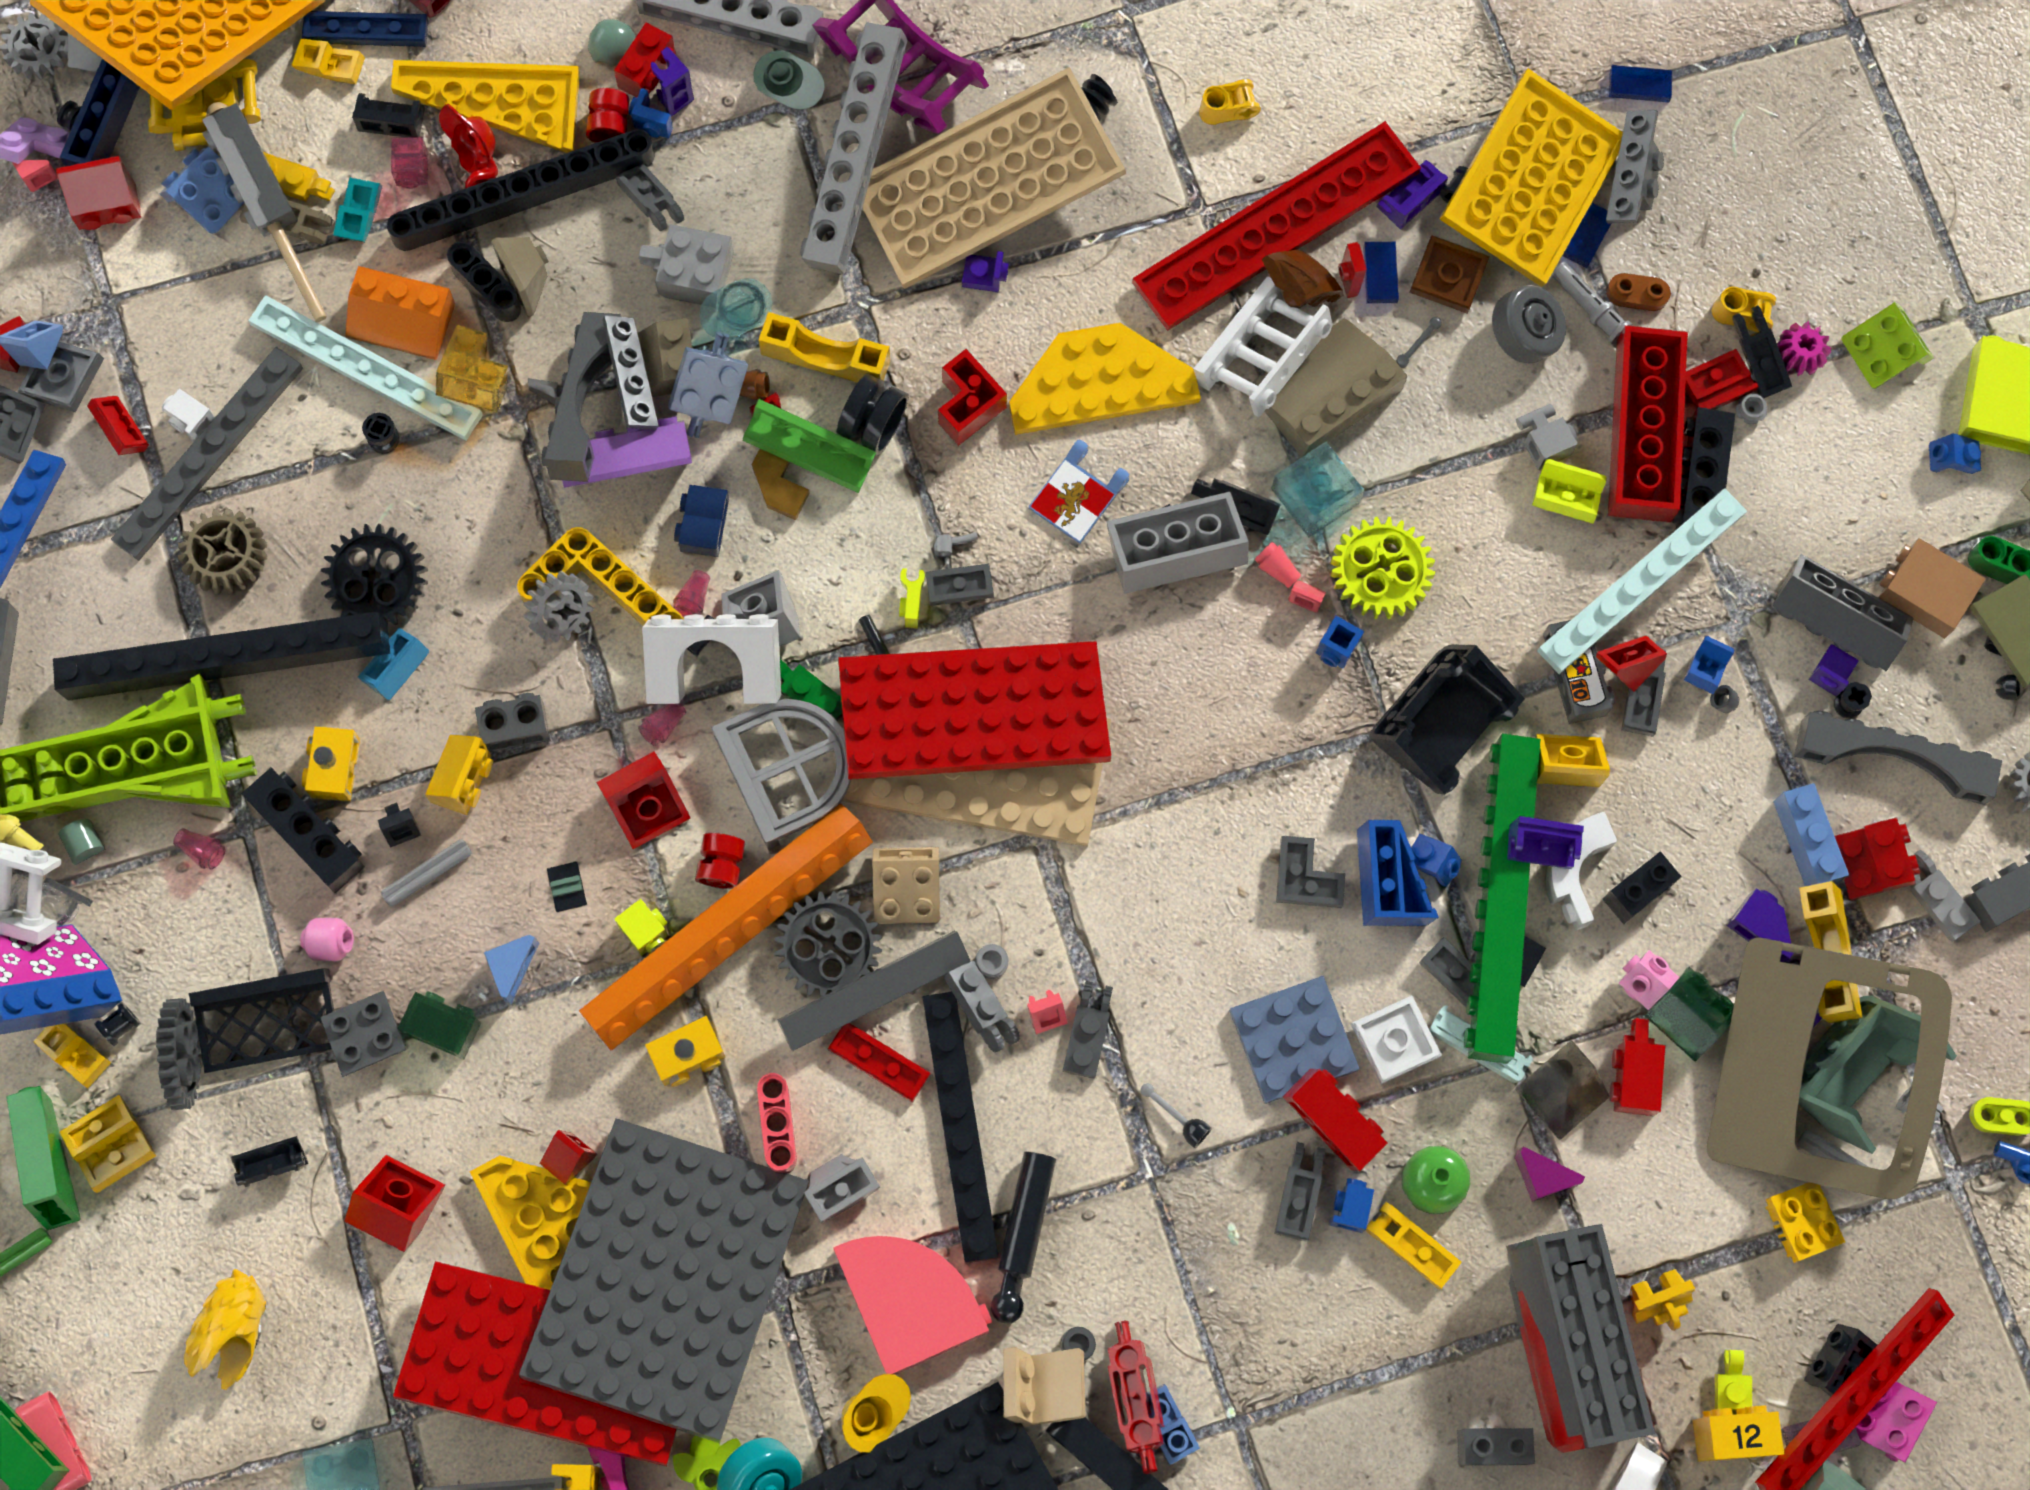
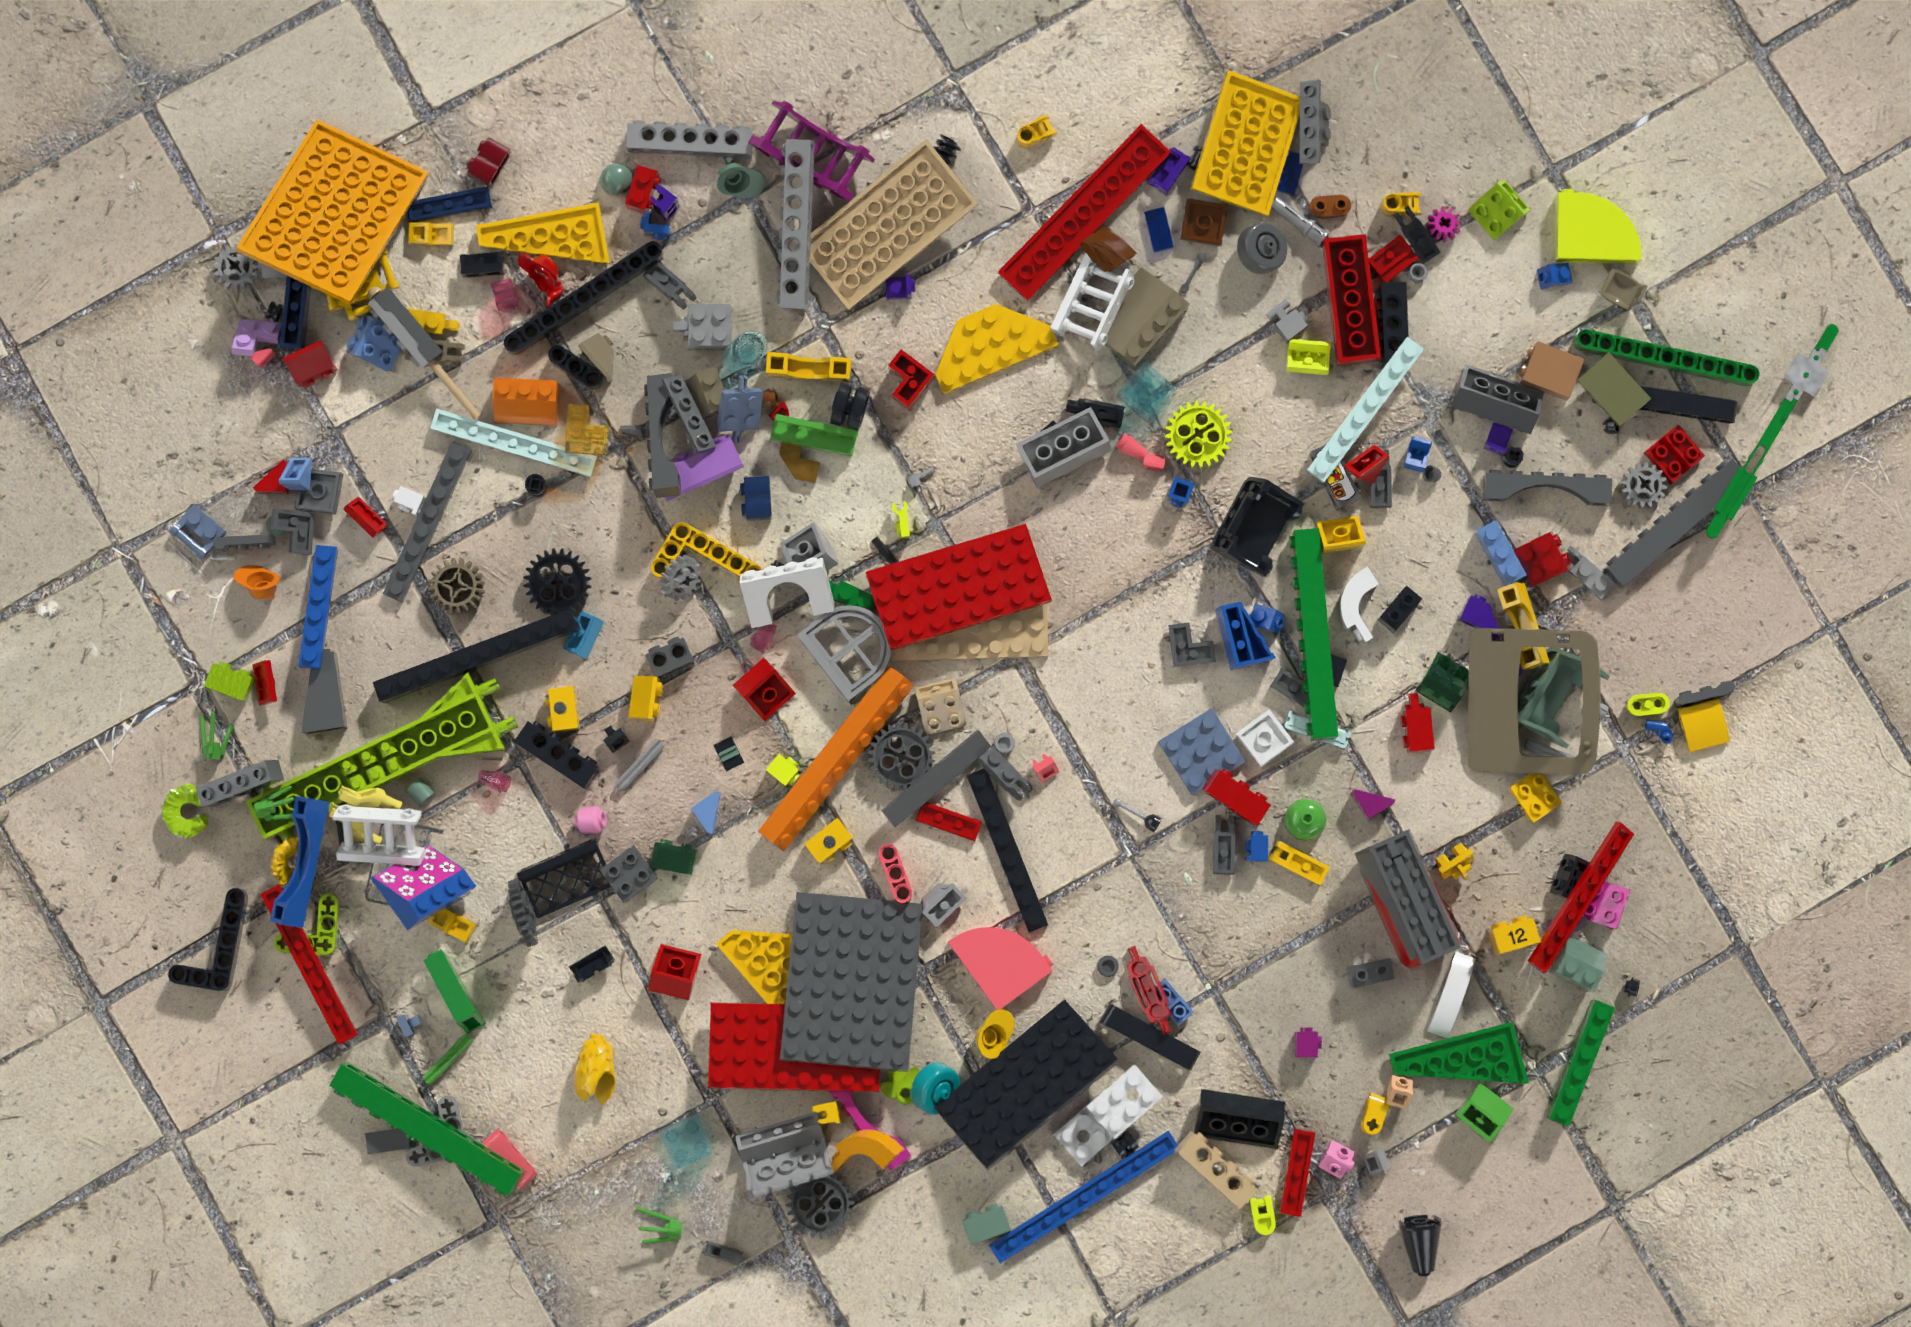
camera: 10 degrees left, 10 degrees up
yellow slope [60,1095,156,1193] -> none
black bush [94,1002,141,1046] -> none
teal slope [333,177,382,243] -> none
red slope [539,1130,598,1185] -> none
red wheel [586,88,630,143] -> none
clear pink cone [673,570,711,618] -> none
red wheel [695,833,745,889] -> none
dark grey plate [926,563,994,606] -> none
black piece [991,1151,1056,1324] -> none
tan bracket [1003,1347,1085,1427] -> none
flag [1029,439,1129,544] -> none
dark grey hinge [1062,981,1113,1079] -> none
red plate [1338,242,1367,298] -> none
dark purple hinge [1507,816,1584,869] -> none
clear smoke slope [1515,1040,1610,1140] -> none
clear blue tile [1609,65,1673,103] -> none
bright pink brick [1619,950,1679,1010] -> none
neon yellow plate [1715,1350,1752,1410] -> none

